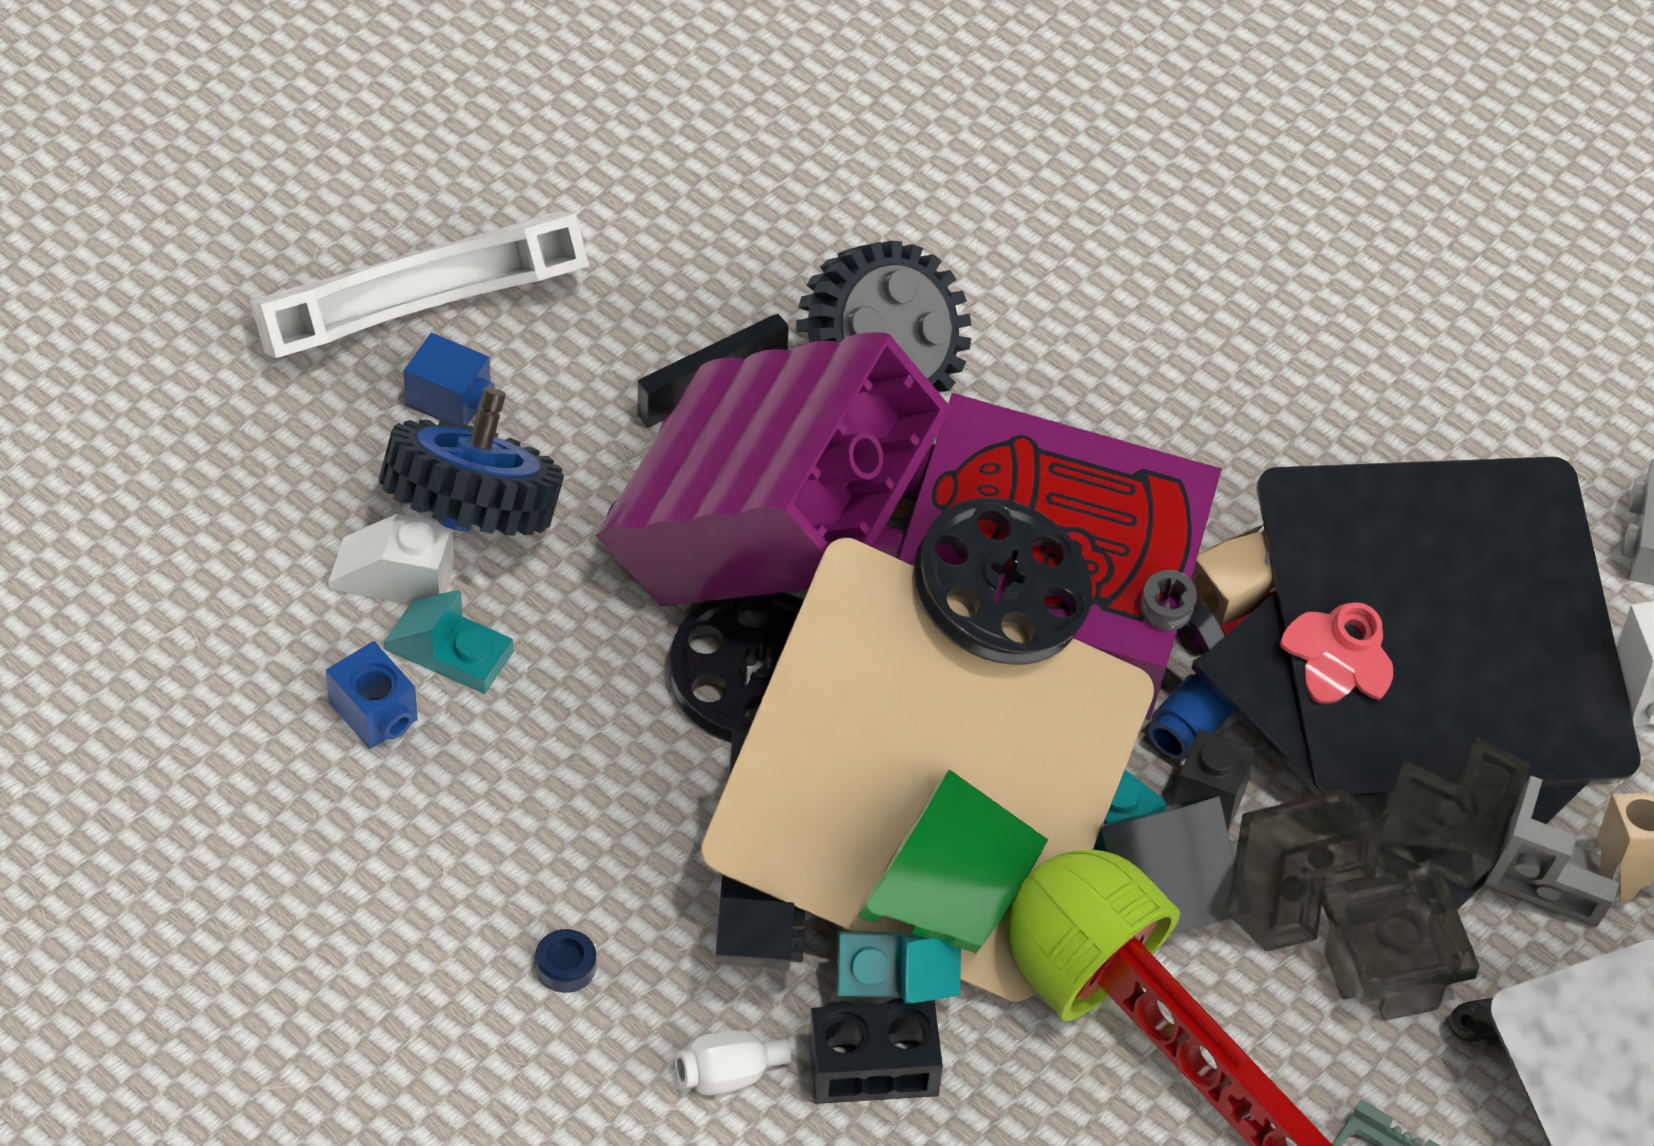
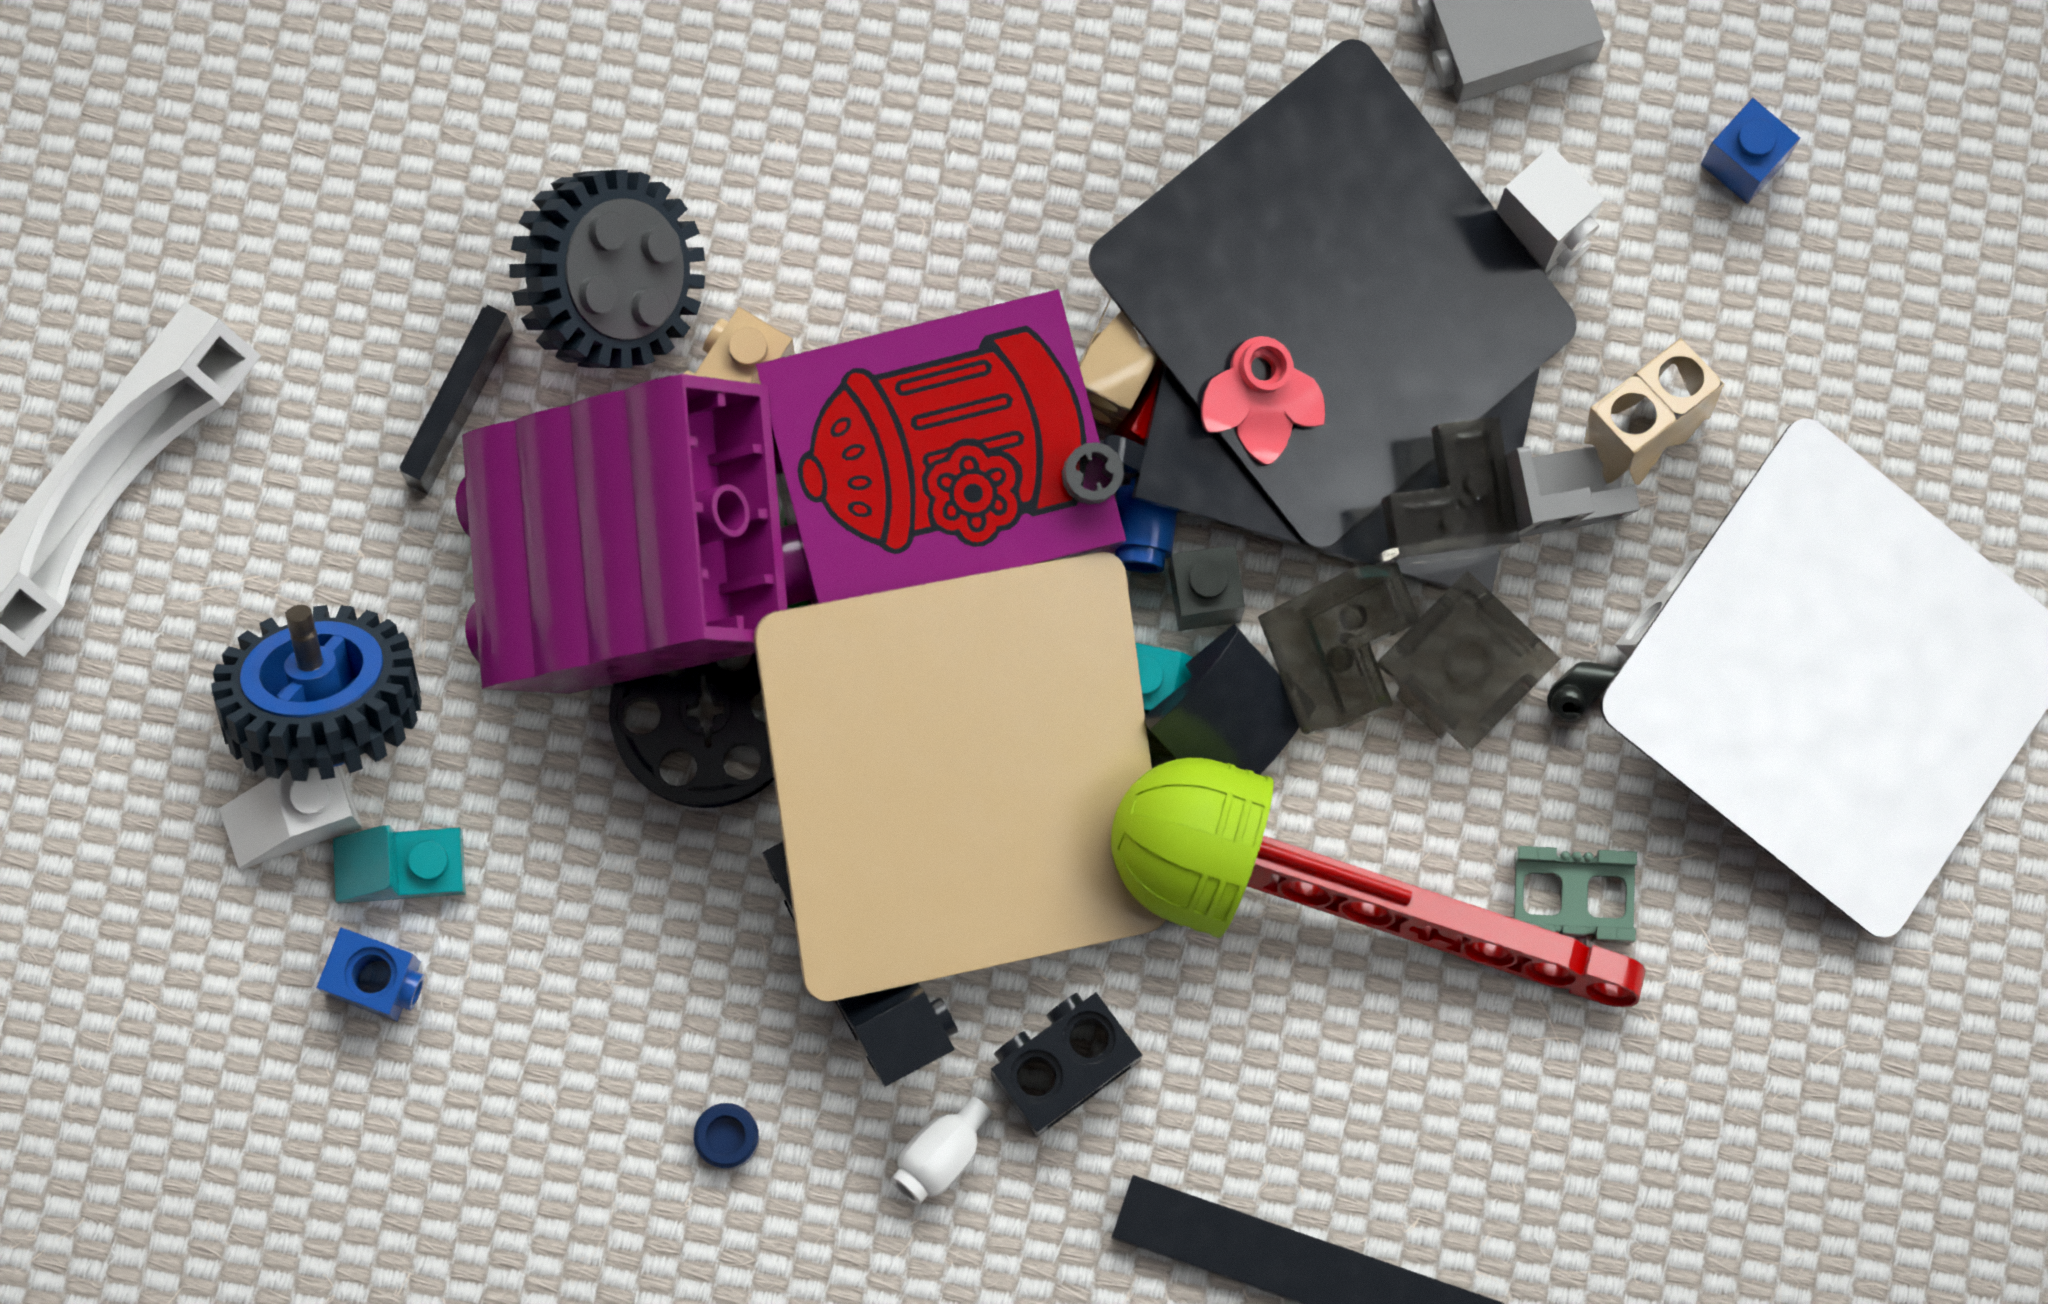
camera: 30 degrees left, 25 degrees up
blue brick [403,332,495,428] -> none
teal slope [836,931,961,1003] -> none
green slope [858,769,1048,953] -> none
black wedge [913,498,1092,665] -> none

